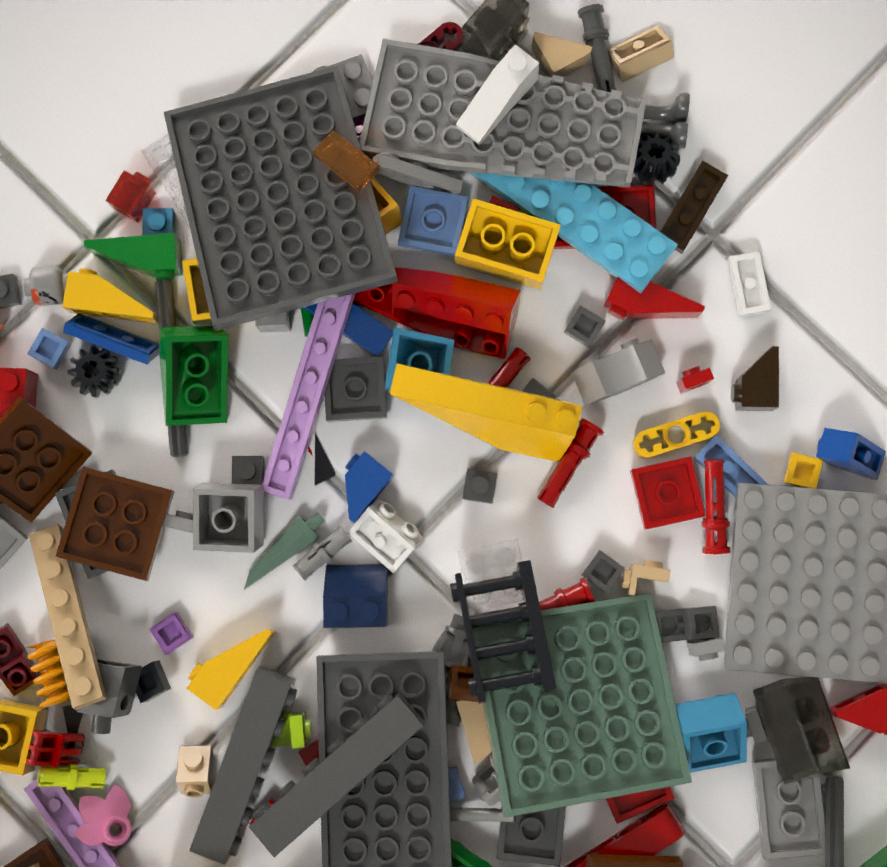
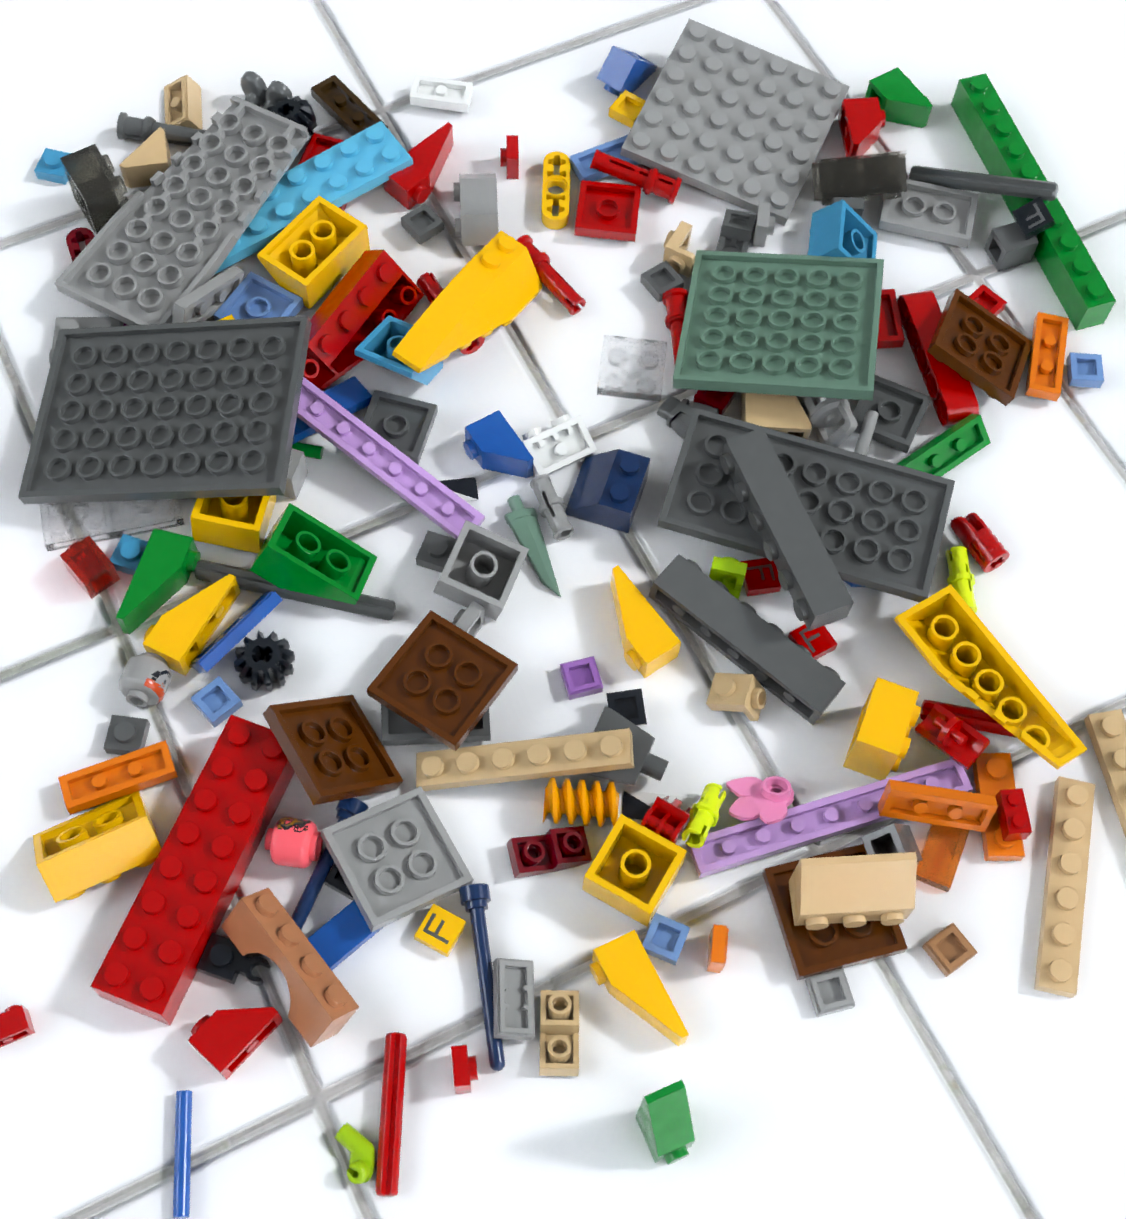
camera: 80 degrees left, 20 degrees down
clear orange tile [312,130,380,191] -> none
reddish brown plate [449,665,478,702] -> none
black fence [450,560,556,704] -> none
white slope [456,44,539,145] -> none
dark grey plate [462,468,497,504] -> none
dark brown slope [731,346,779,411] -> none

